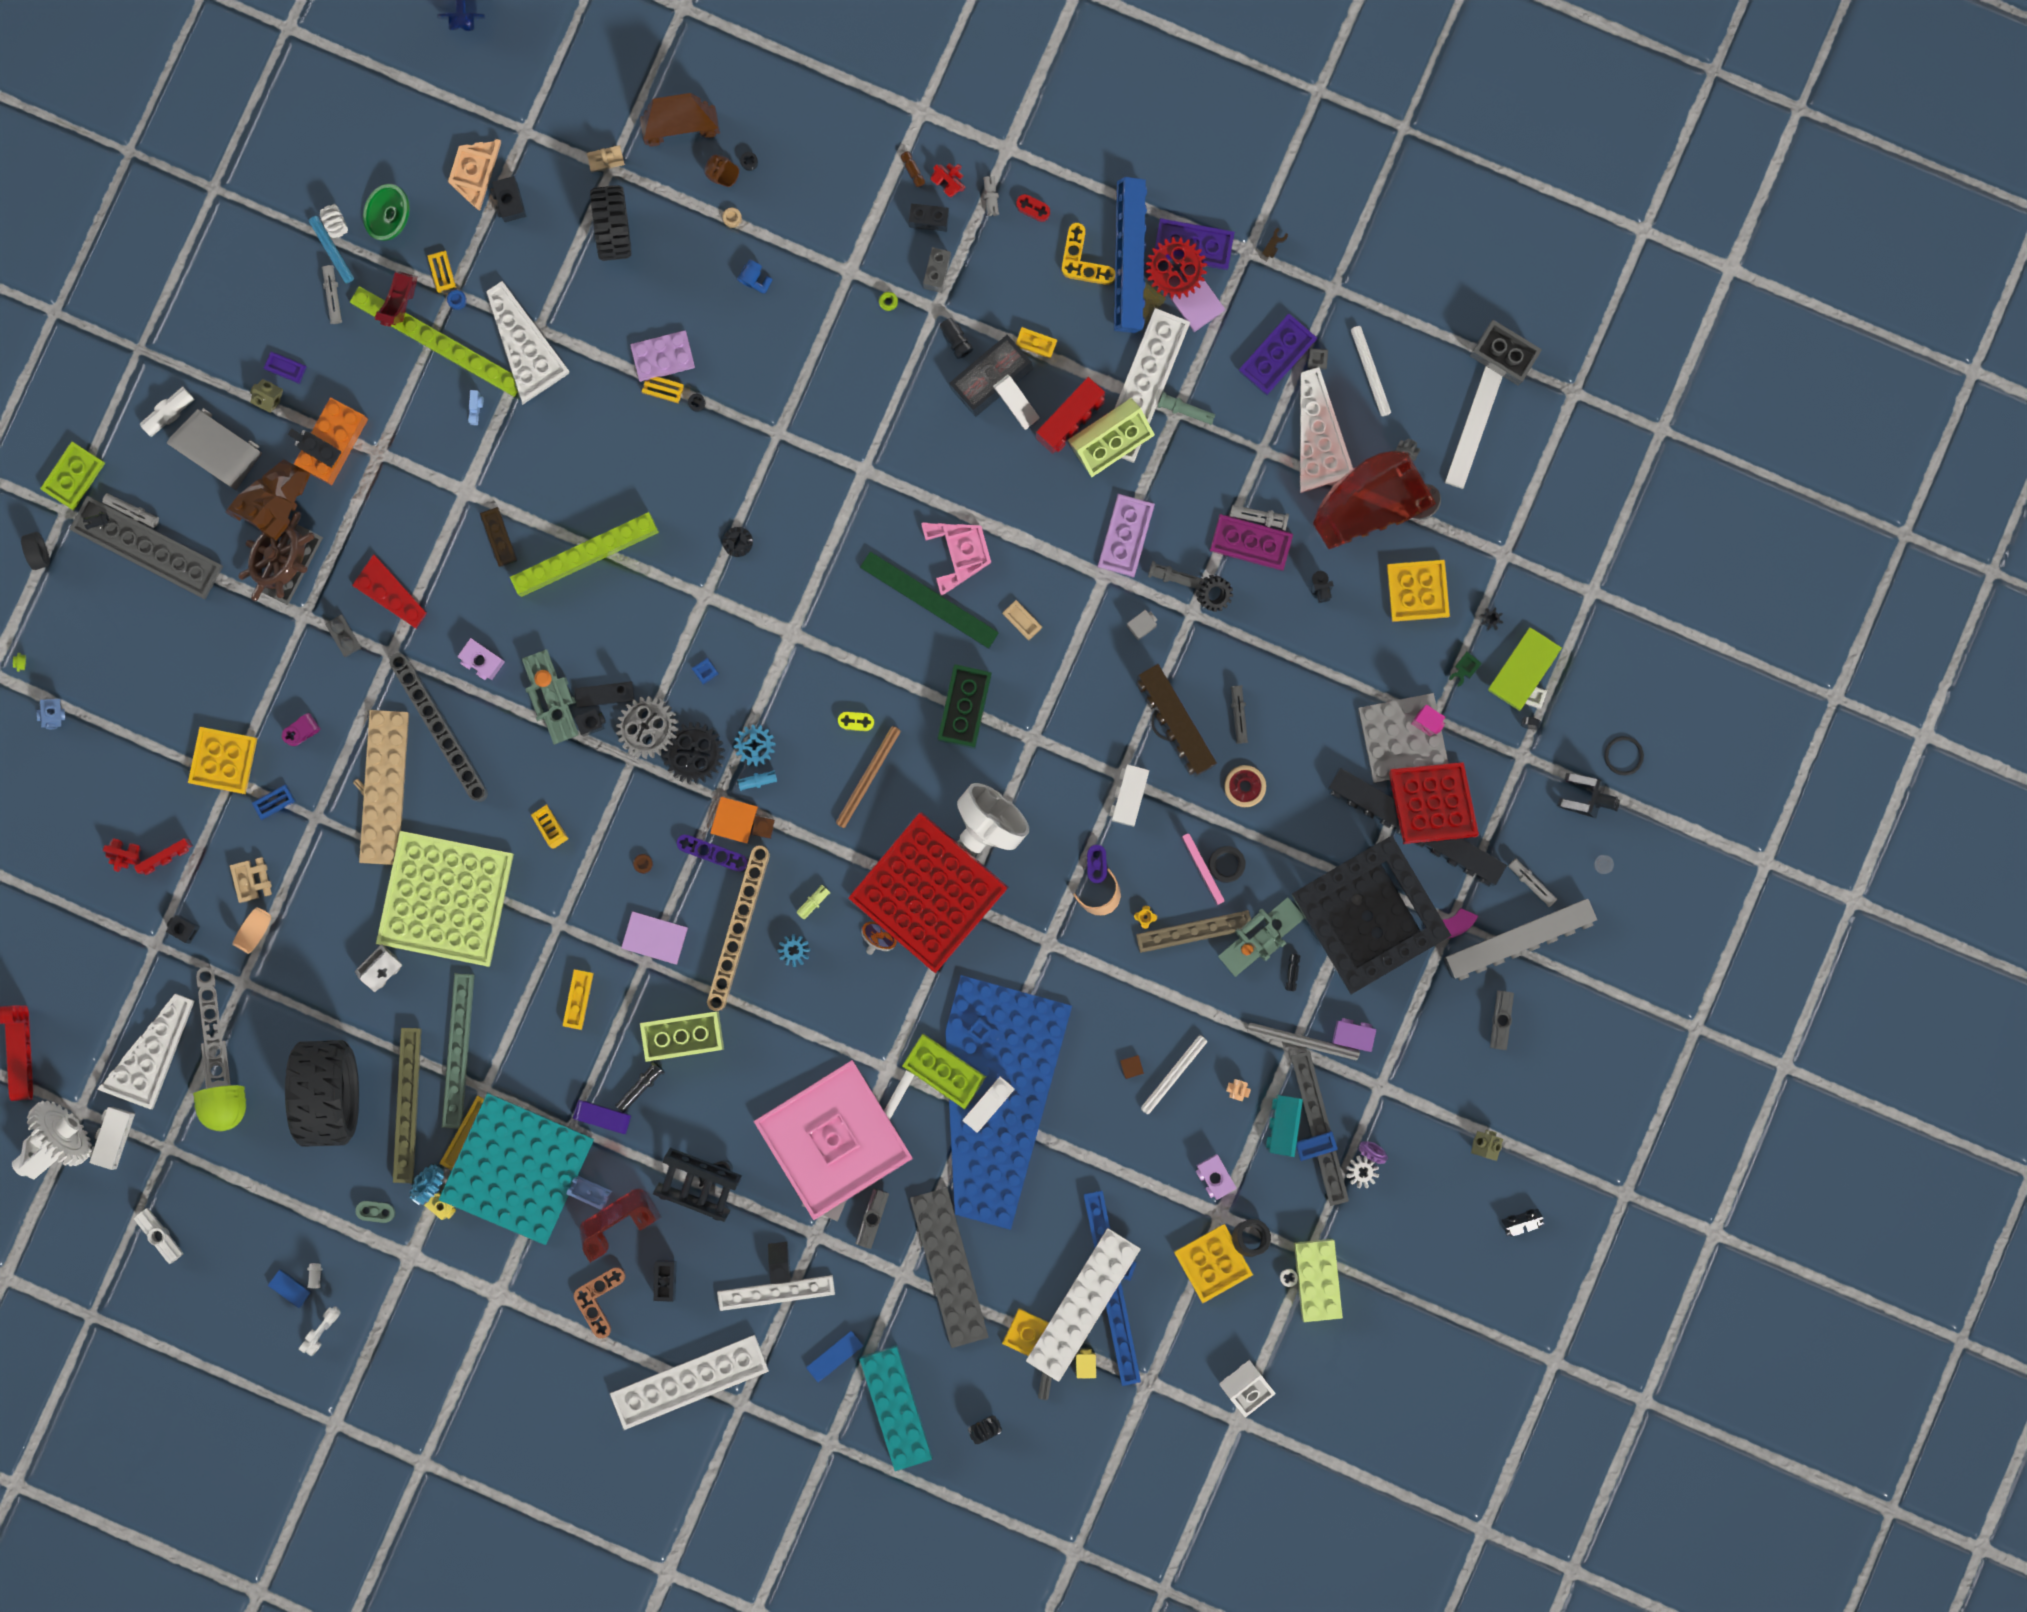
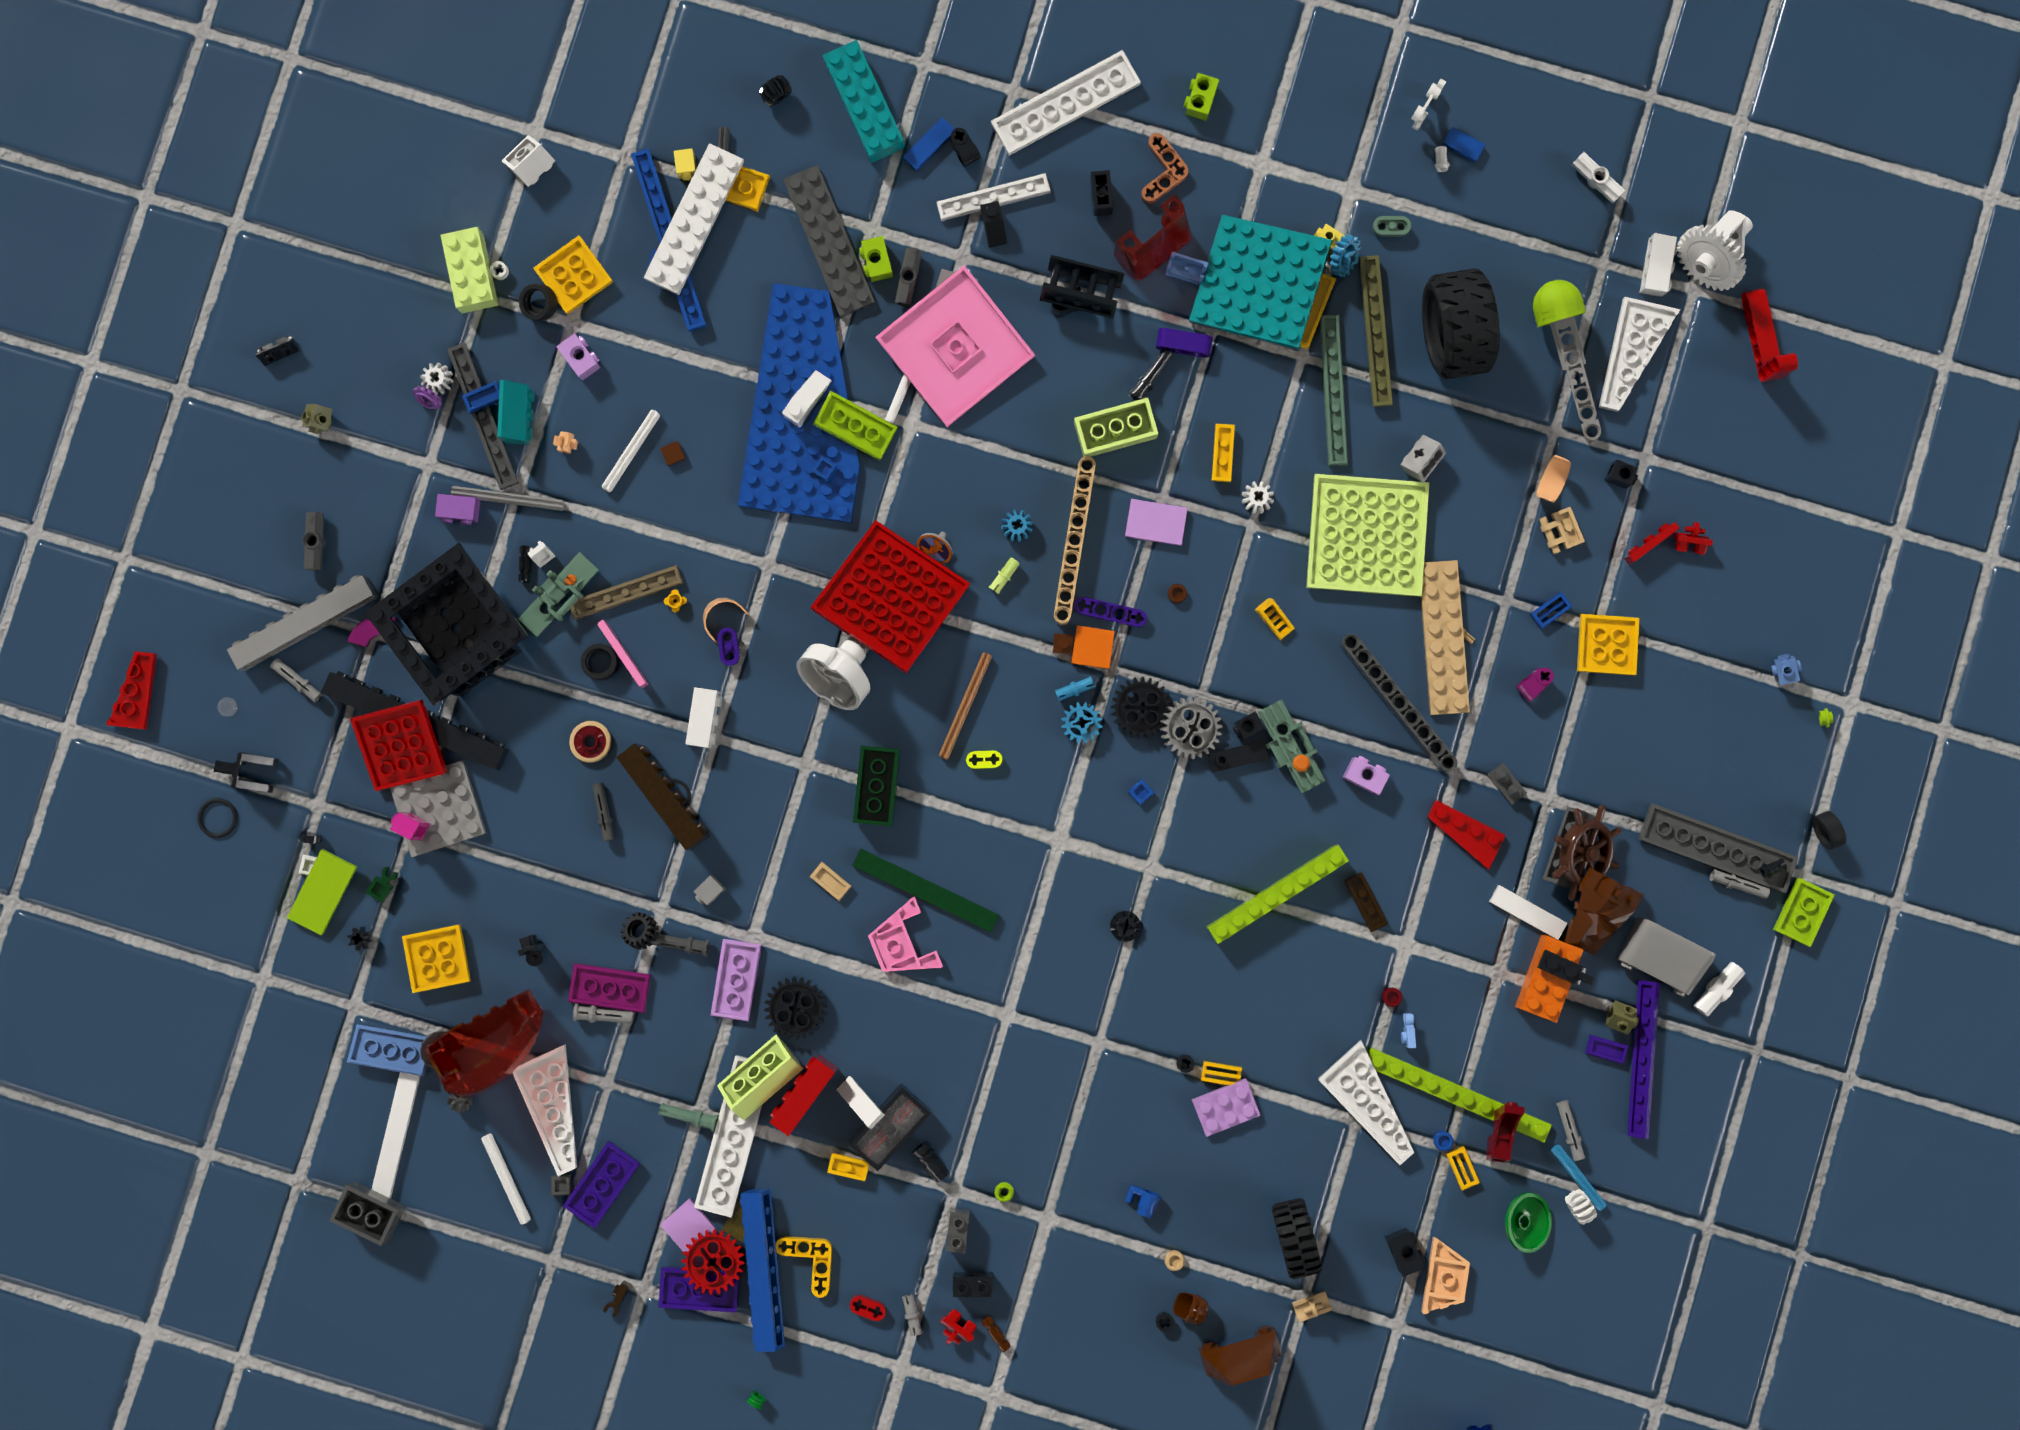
camera: 175 degrees right, 0 degrees up
none -> red wing [106,651,157,730]
none -> medium blue tile [347,1024,427,1077]
none -> white tile [528,541,555,568]
none -> green bush [747,1391,767,1410]
none -> black gear [764,976,827,1040]
none -> lime brick [859,236,893,282]
none -> black piece [951,128,981,167]
none -> lime brick [1183,73,1219,121]
none -> white gear [1242,481,1274,514]
none -> dark red tile [1382,987,1402,1007]
none -> white tile [1489,885,1567,940]
none -> dark purple plate [1627,980,1660,1139]

